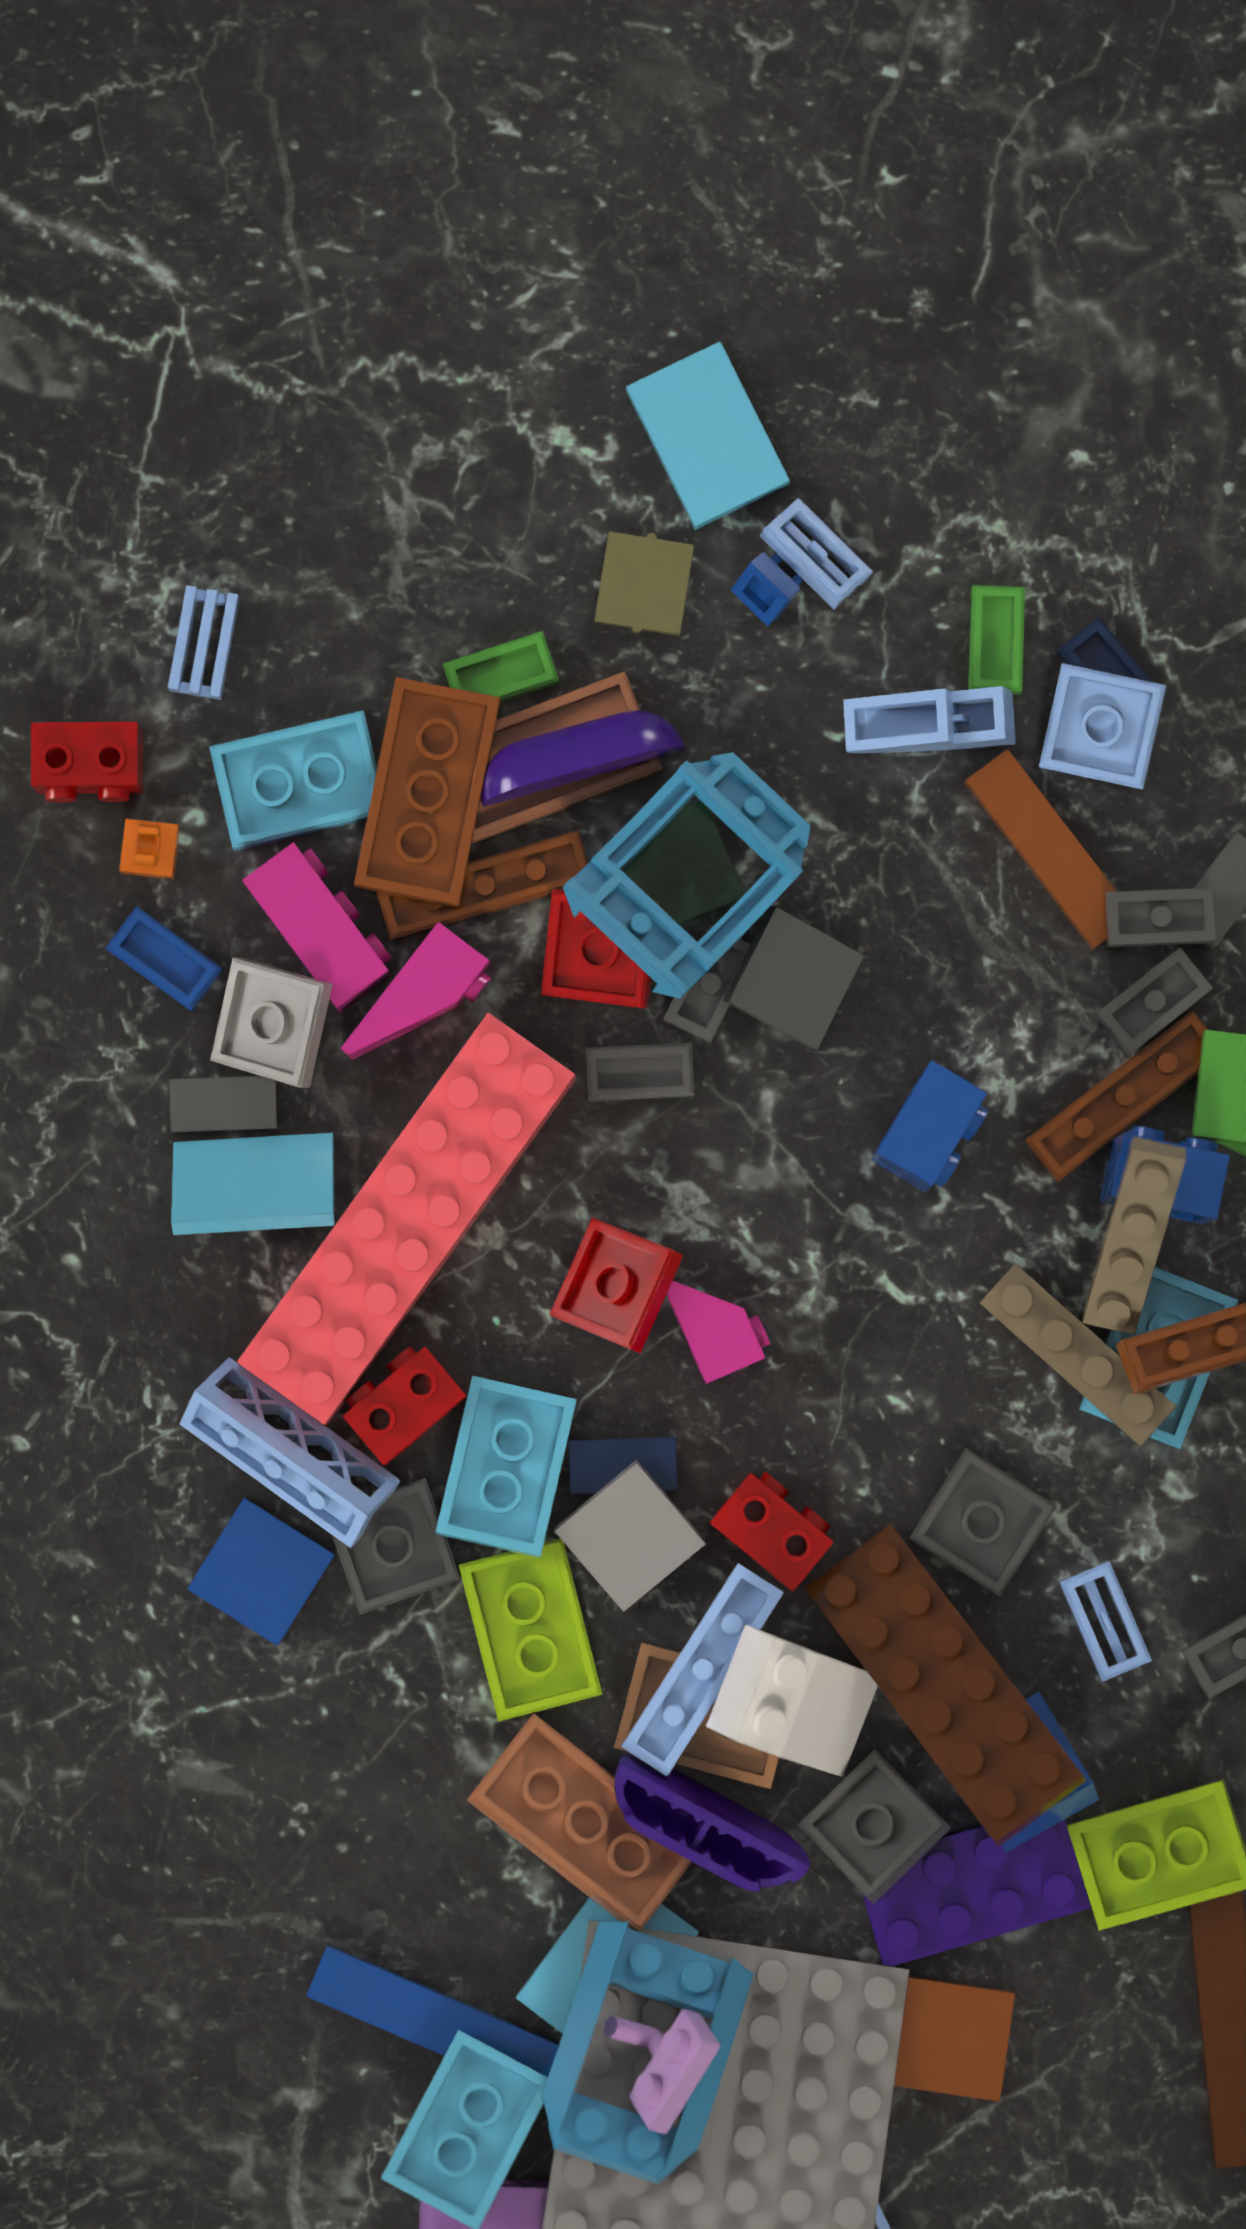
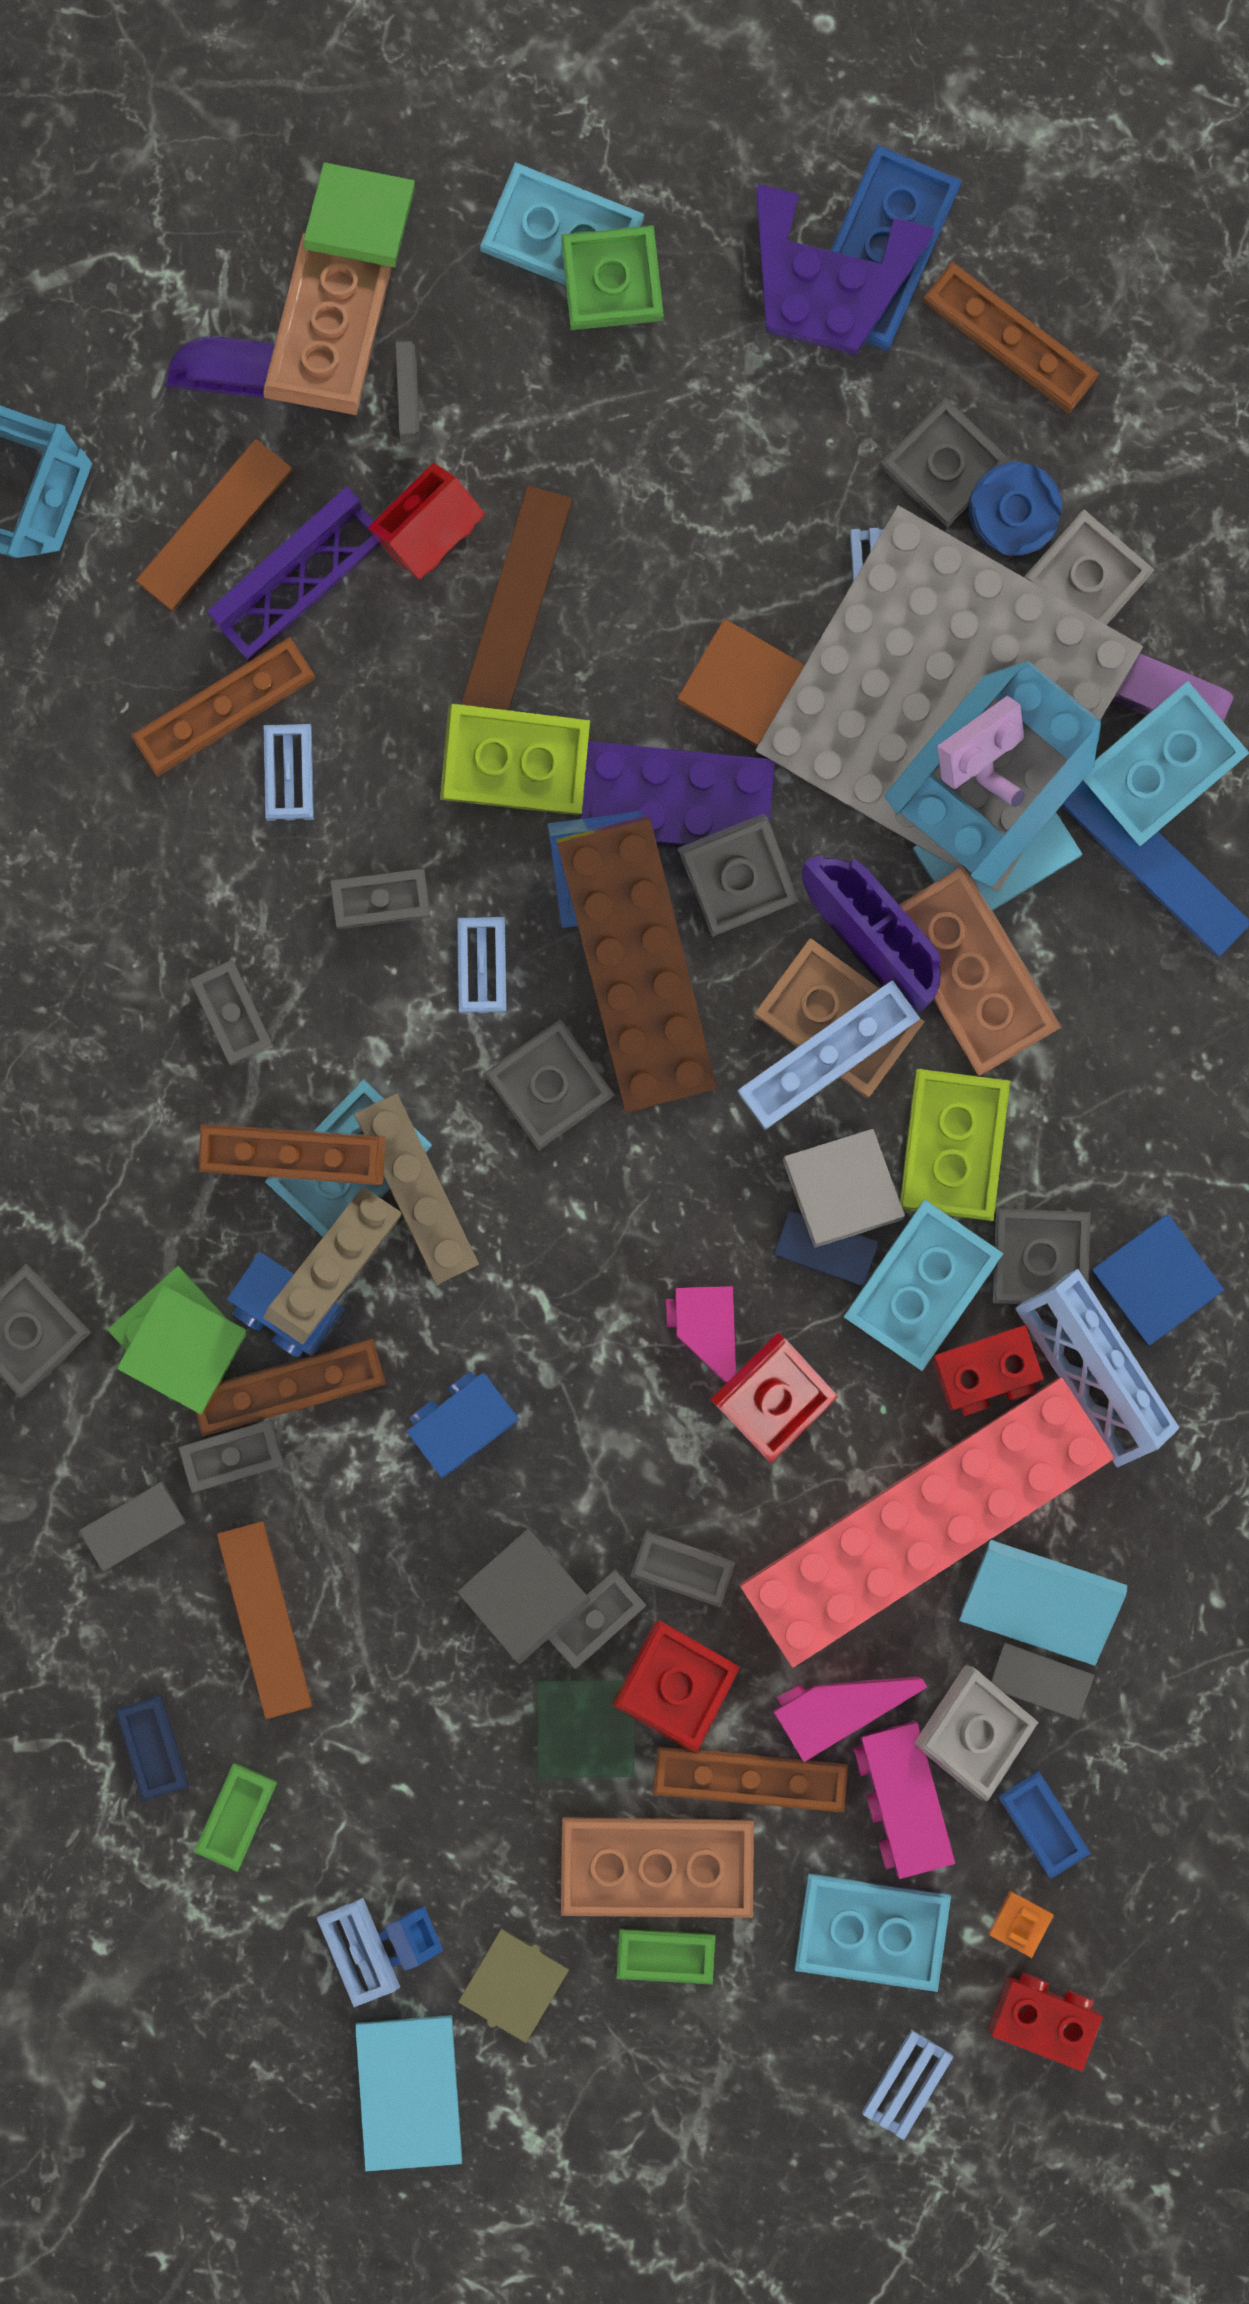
camera: 165 degrees left, 0 degrees up
dark orange plate [354,677,501,907] -> none
dark purple brick [481,710,687,807] -> none
dark azure wedge [563,752,811,999] -> none
white slope [706,1624,878,1777] -> none
red brick [709,1472,834,1592] -> none
light blue slope [843,686,1016,753] -> none
light blue tile [1039,663,1167,789] -> none
dark grey plate [1104,888,1216,948] -> none

